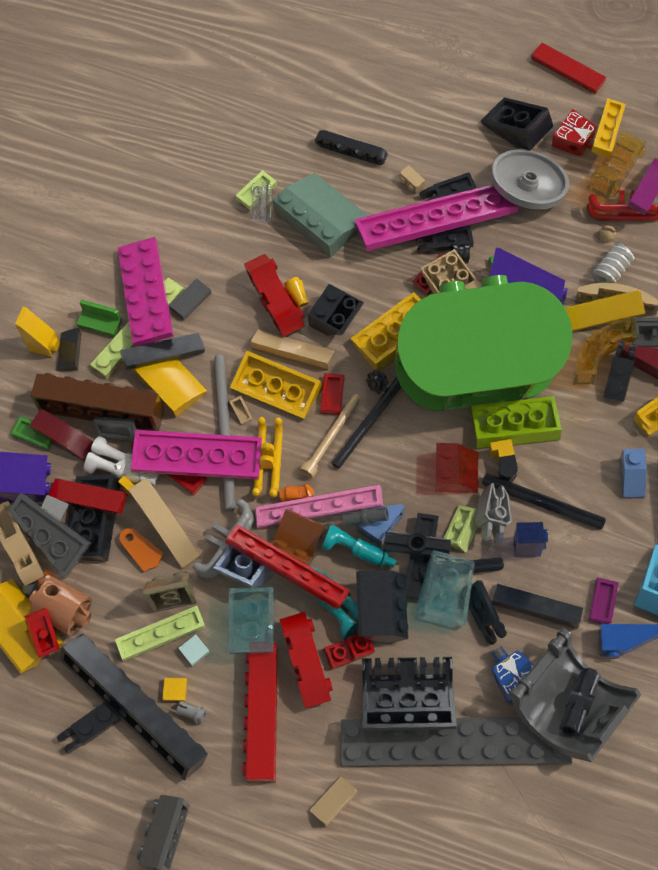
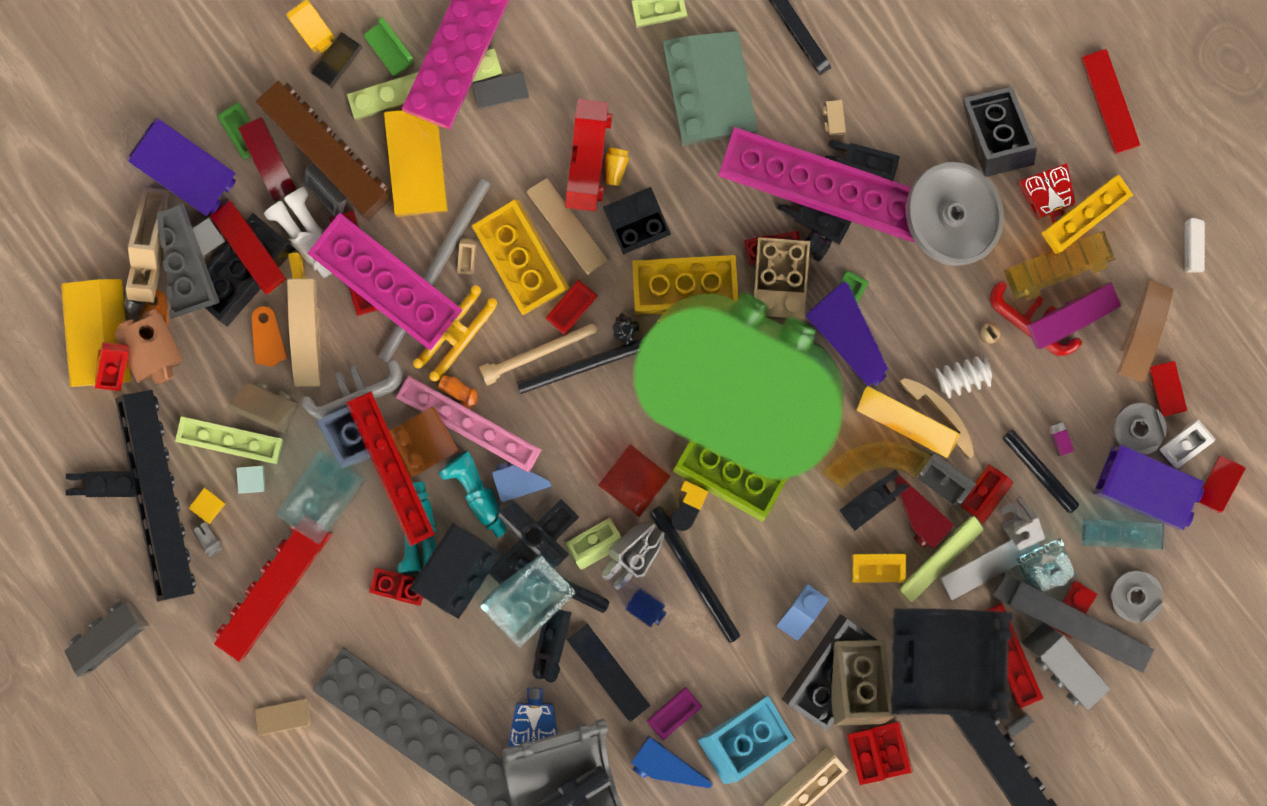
camera: 30 degrees right, 20 degrees up
black tile [120,333,205,370] -> none
clear hinge [252,182,272,224] -> none
red brick [279,612,333,709] -> none
dark grey pin [343,507,389,526] -> none
black slope [362,657,457,731] -> none

